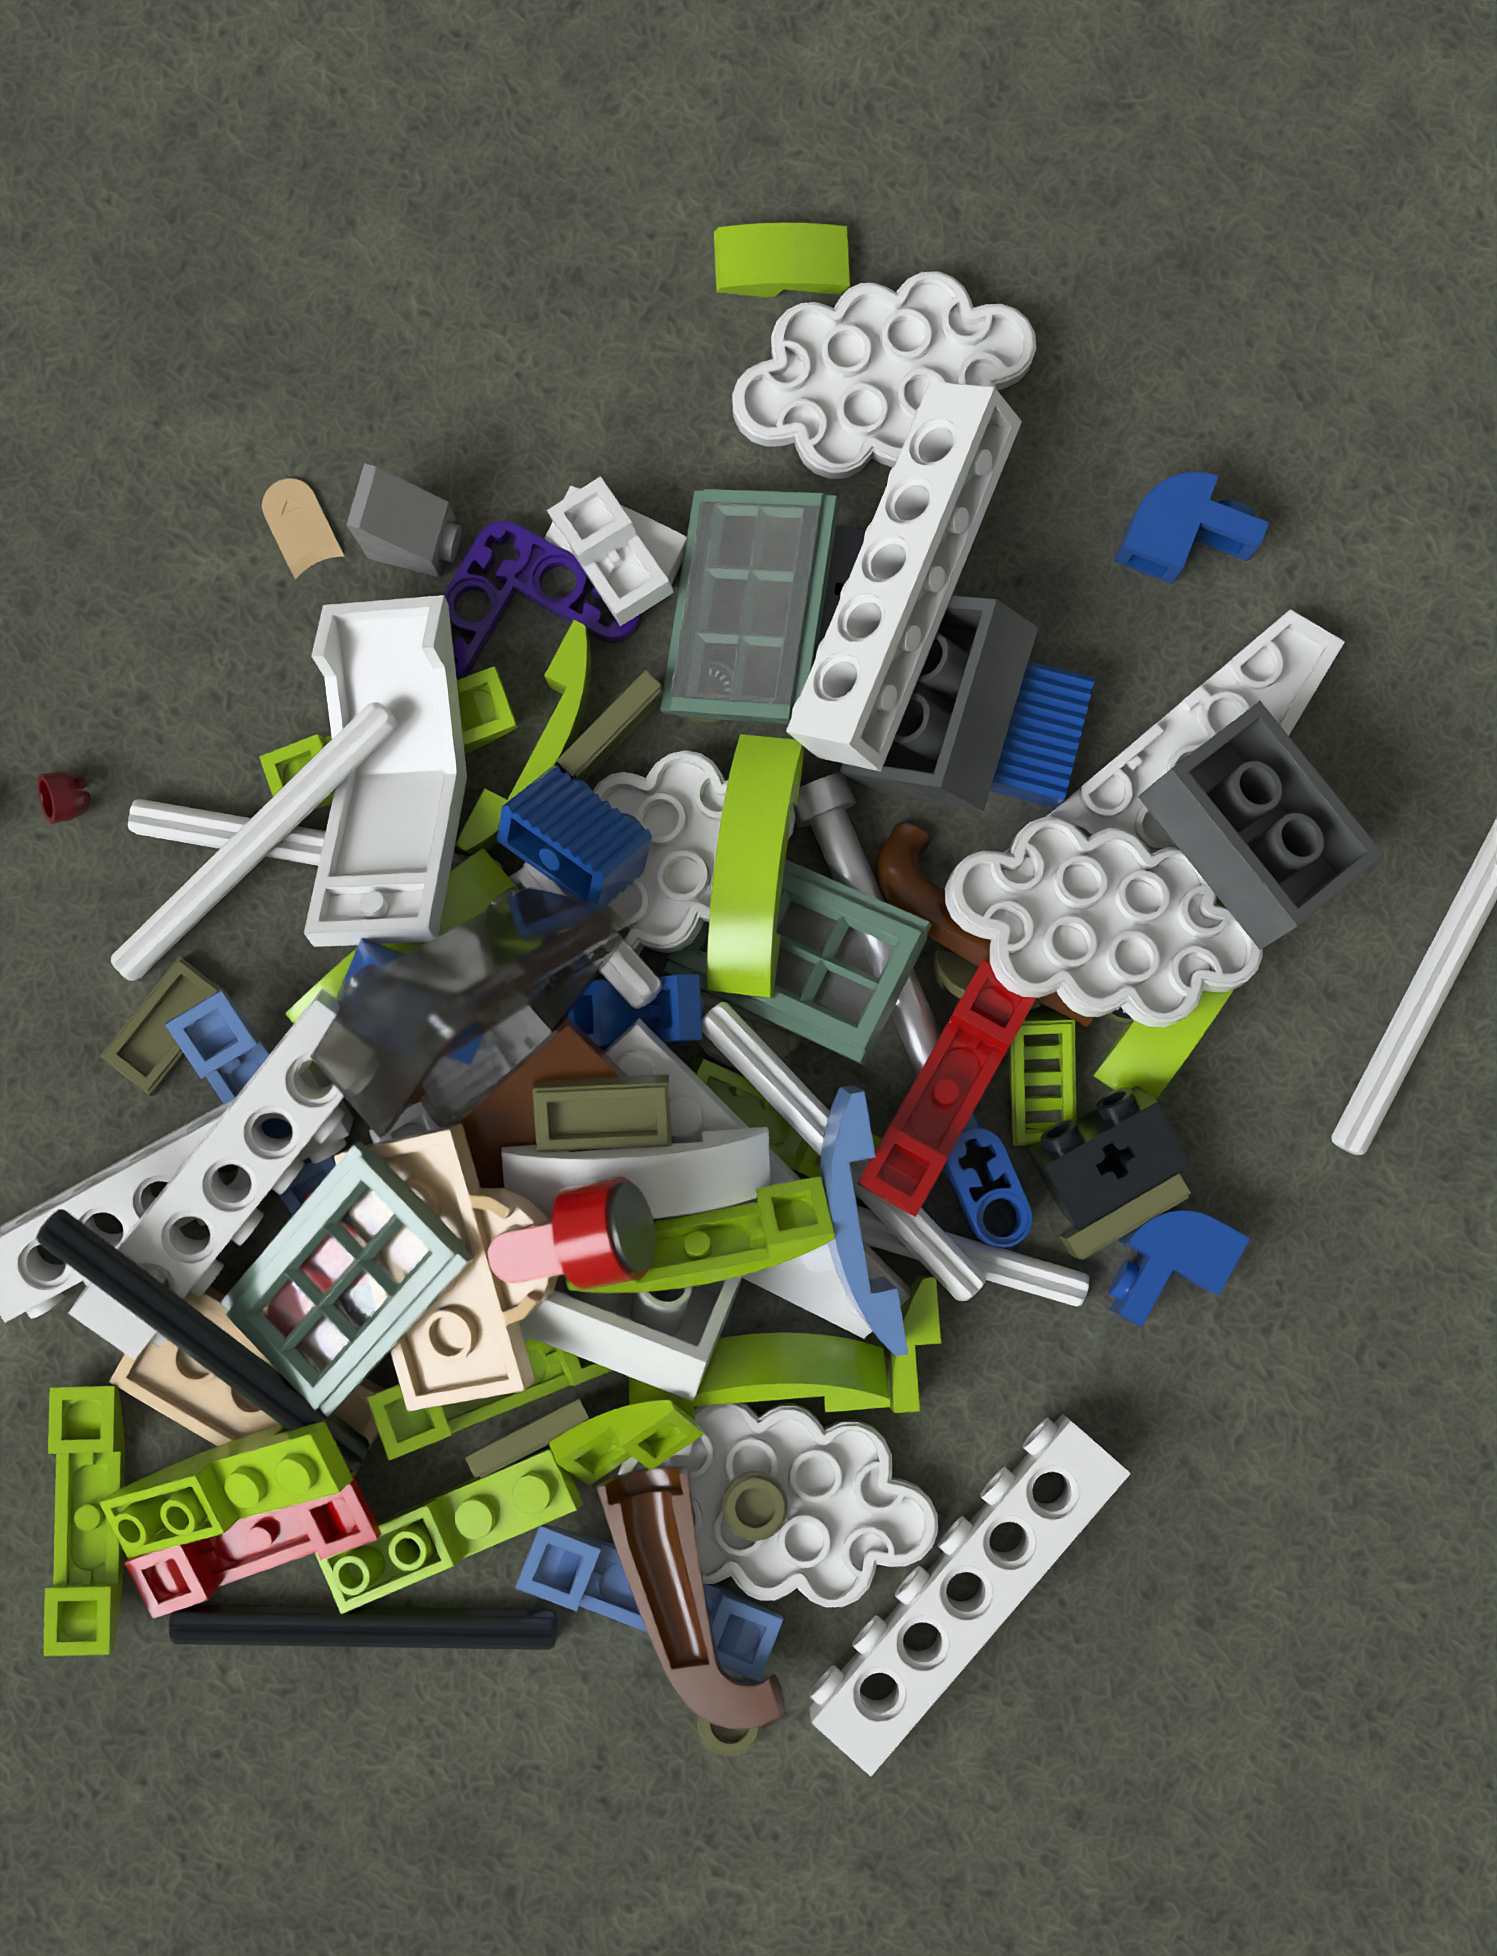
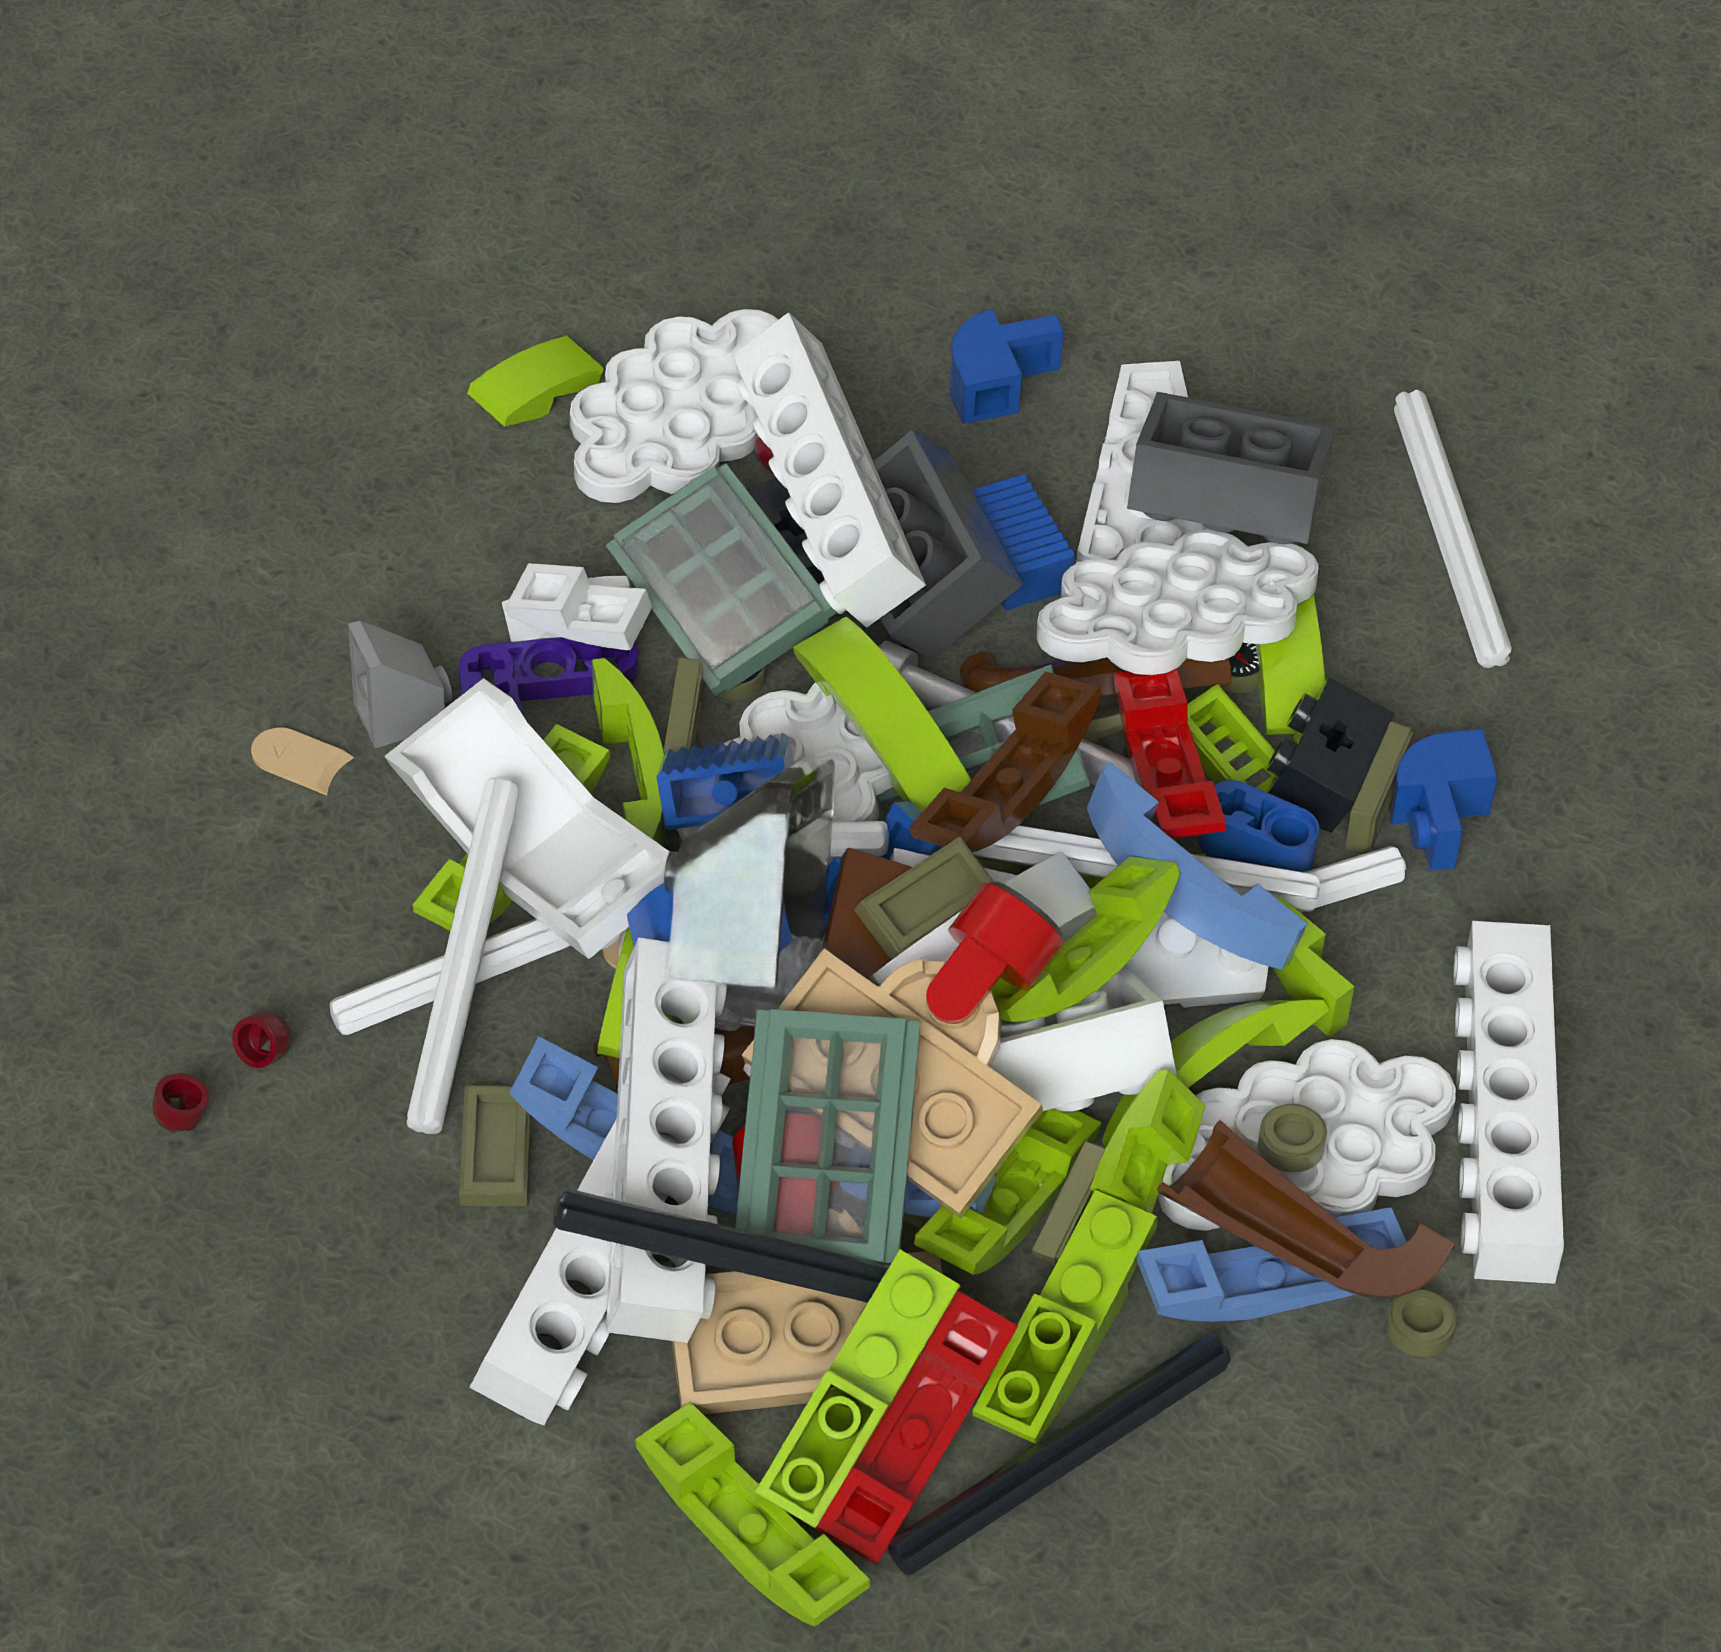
camera: 40 degrees left, 35 degrees down
none -> reddish brown slope [909,671,1101,852]

